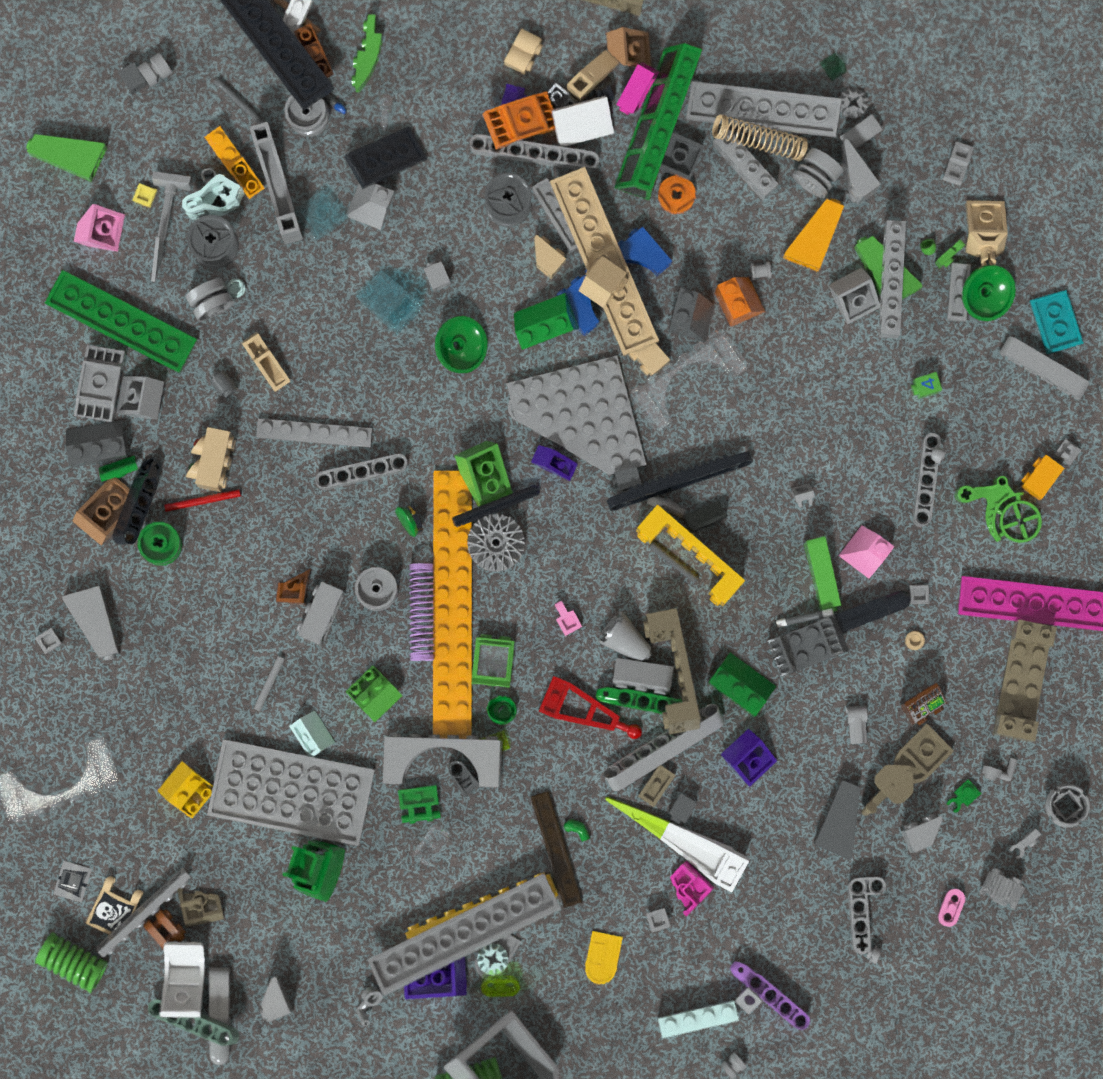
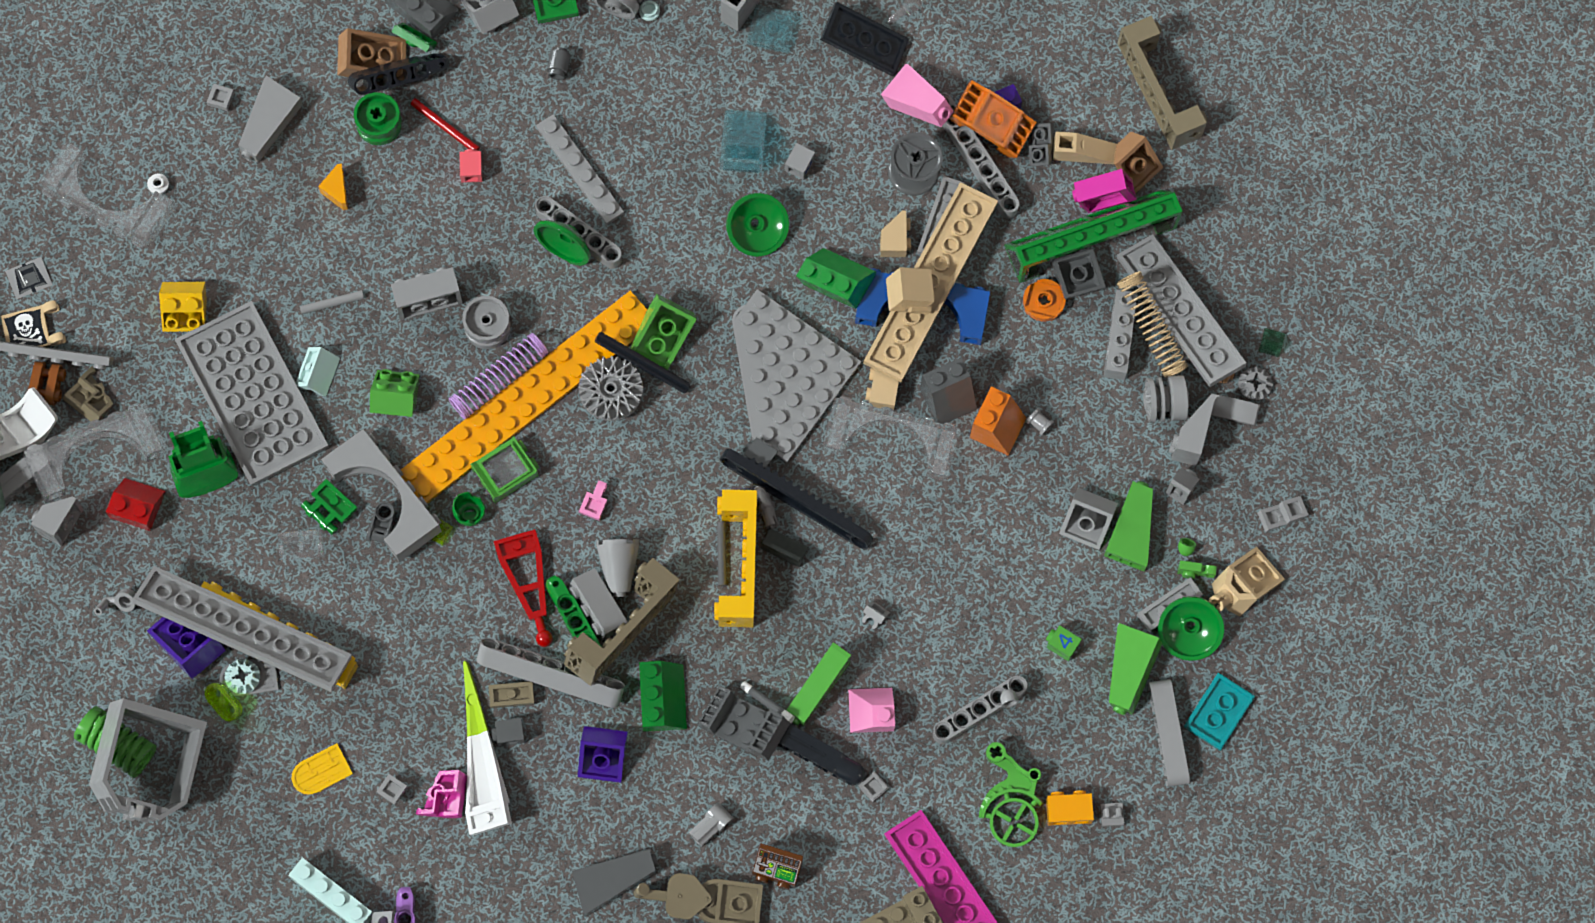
camera: 50 degrees right, 10 degrees down
tan piece [186,427,236,493] -> none
tan slope [241,332,291,392] -> none
dark orange slope [276,569,310,605] -> none
light grey slope [346,184,395,230] -> none
green piece [395,500,423,537] -> none
tan brick [504,29,543,75] -> none
dark brown tile [530,791,582,908] -> none
dark purple slope [531,445,578,481] -> none
white tile [552,96,614,147] -> none
green arm [564,819,590,842] -> none
black wheel [594,83,615,101] -> none
light orange slope [783,199,844,272] -> none
light grey brick [878,220,906,339] -> none
tan tile [905,631,925,650] -> none
none -> clear arch [24,402,167,504]
none -> red slope [106,478,166,531]
none -> white plate [147,174,169,195]
none -> light orange slope [318,164,348,210]
none -> coral brick [460,149,483,183]
none -> green dish [533,220,590,266]
none -> bright pink slope [881,64,954,127]
none -> bright green slope [1109,623,1163,715]
none -> light grey slope [1165,468,1200,505]

